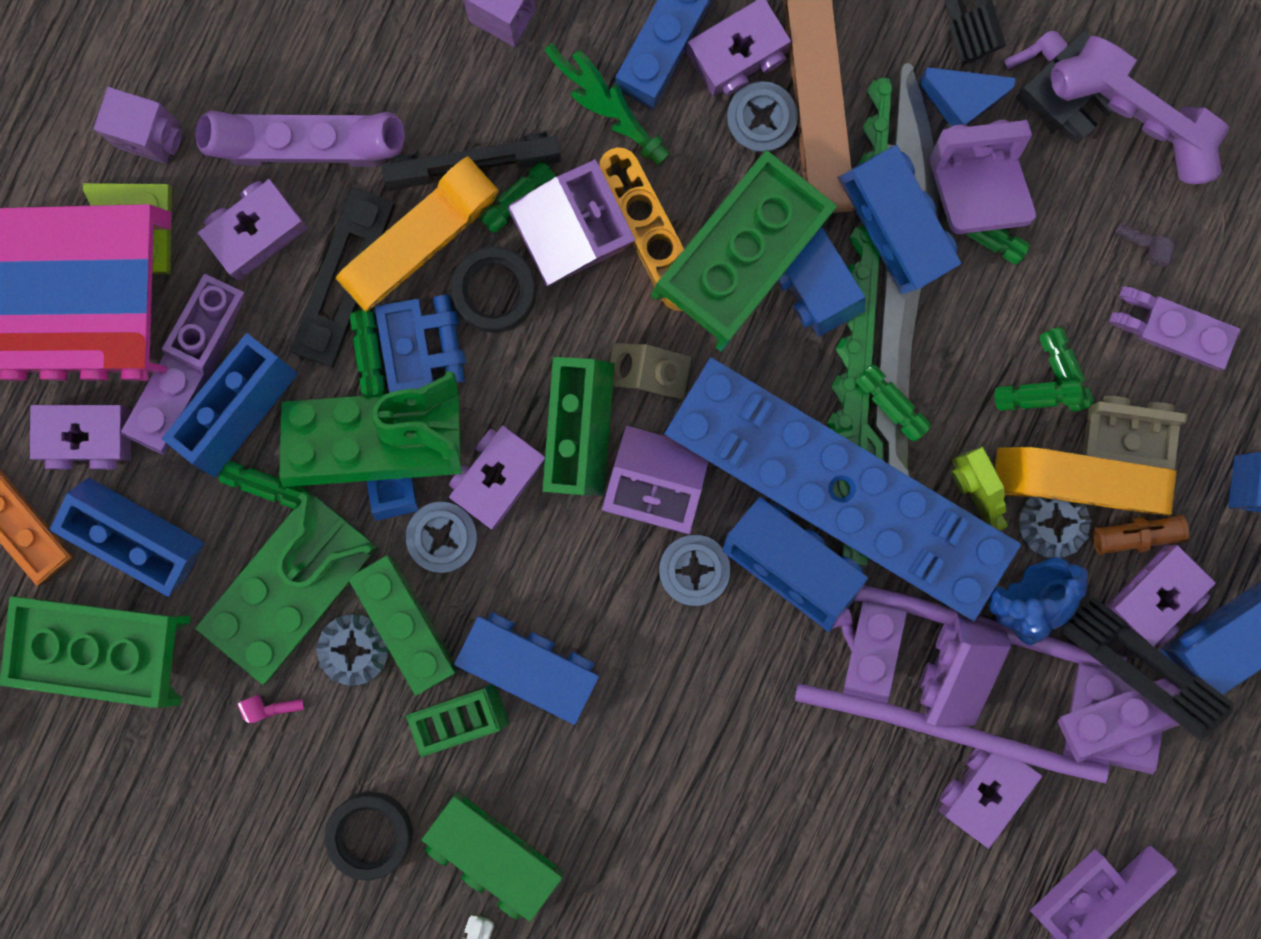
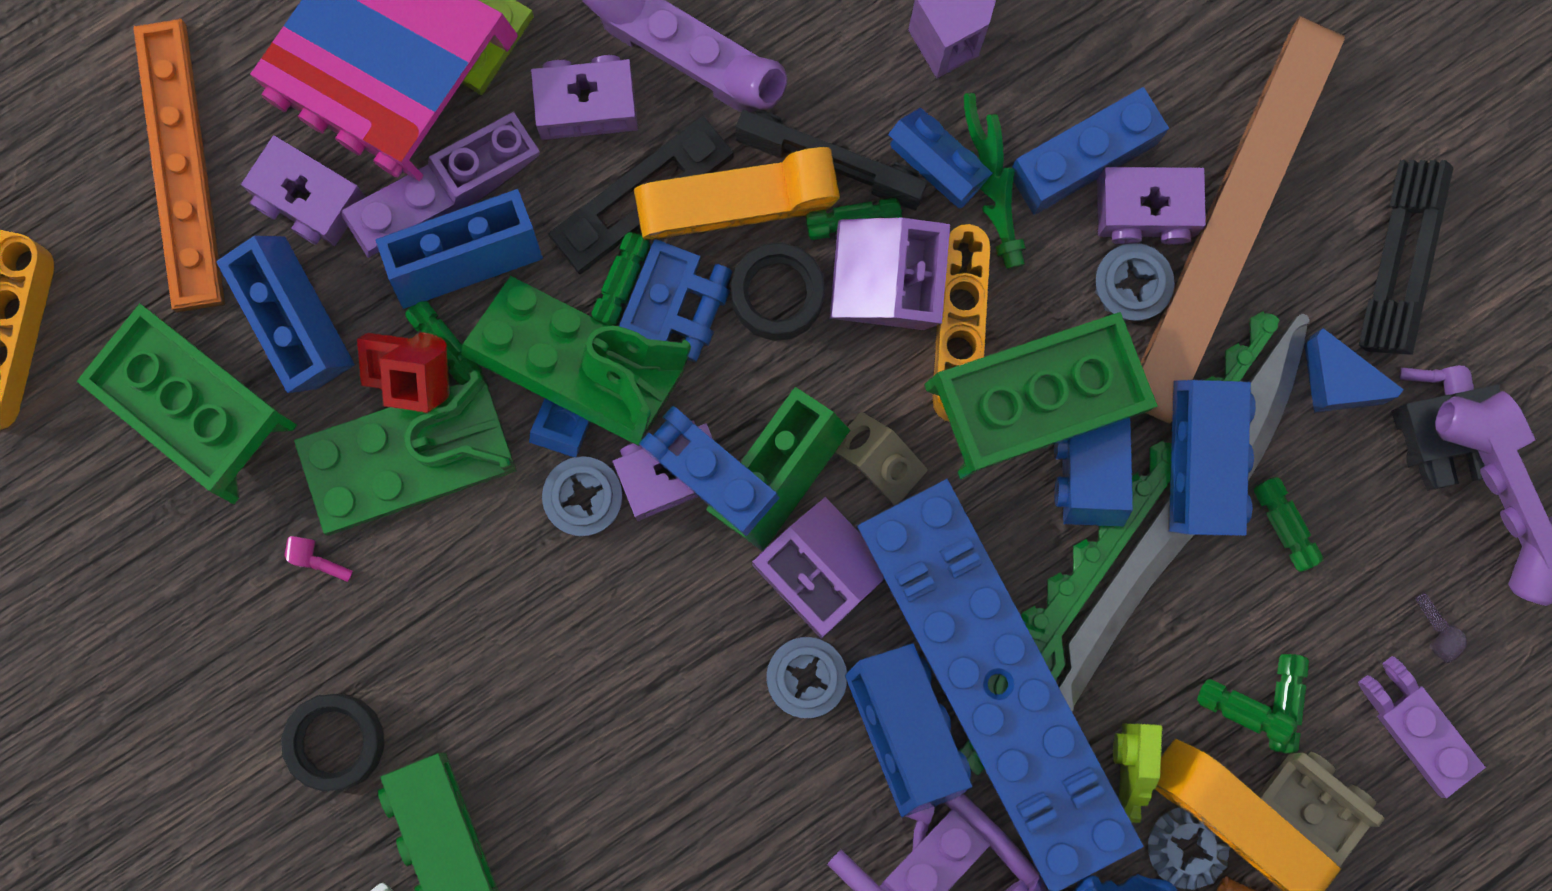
camera: 30 degrees right, 5 degrees down
sand blue gear [316,614,388,686] -> none
green brick [348,555,459,696] -> none
green slope [405,684,509,757] -> none
blue brick [454,611,600,725] -> none
green axle [856,364,931,441] -> none
medium lavender bracket [929,120,1036,234] -> none
none -> red brick [357,332,450,413]
none -> blue plate [638,406,780,536]
none -> blue bracket [888,107,993,208]

